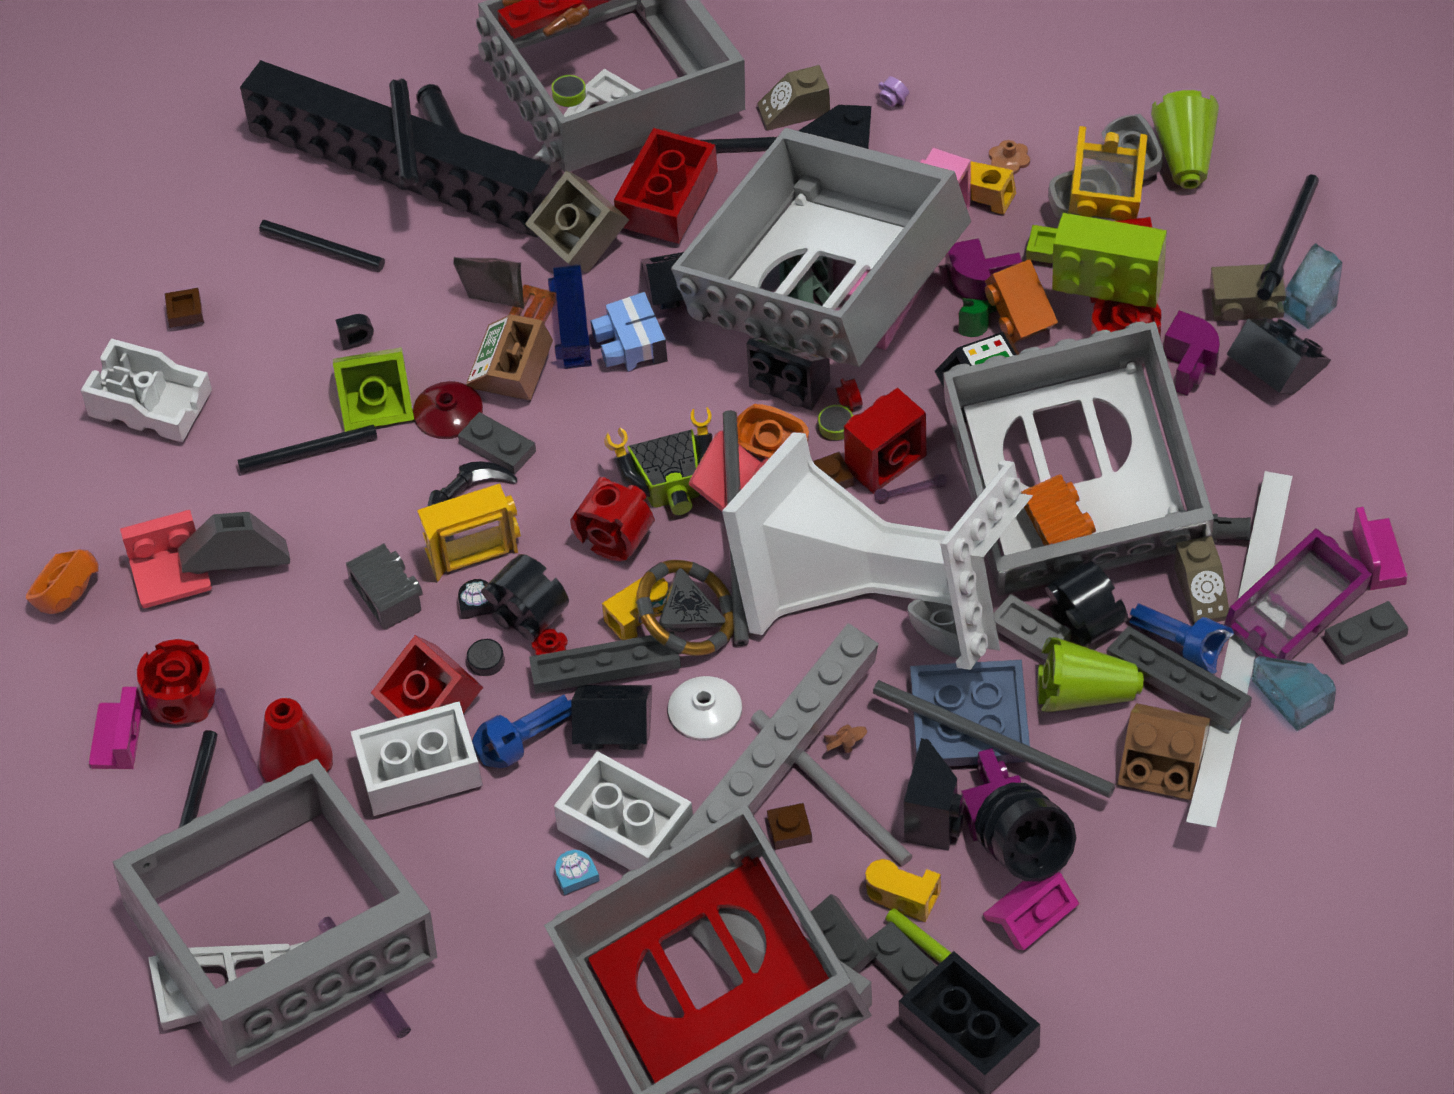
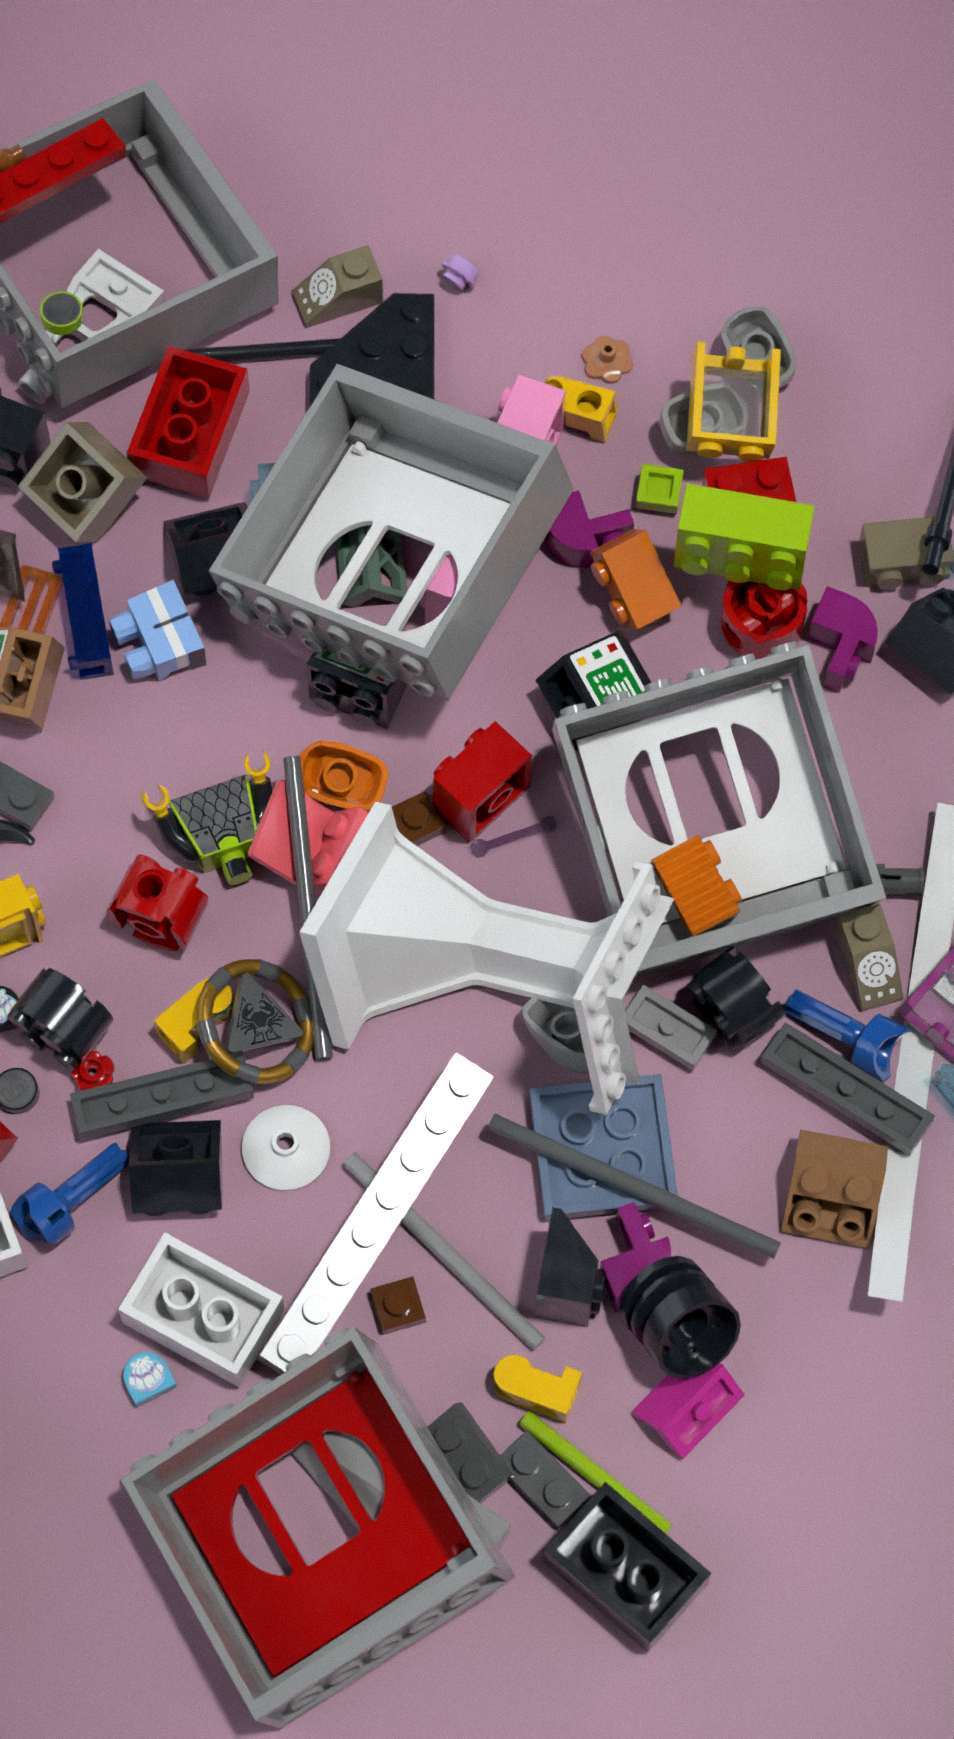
camera: 10 degrees left, 15 degrees up
dark orange piece [543,4,589,37] -> none
tile [818,405,853,440] -> none
nougat plant [824,724,867,753] -> none
red plate [835,378,863,412] -> none
green piece [958,298,997,337] -> none
lime cone [1037,637,1144,712] -> none
lime cone [1151,90,1219,189] -> none

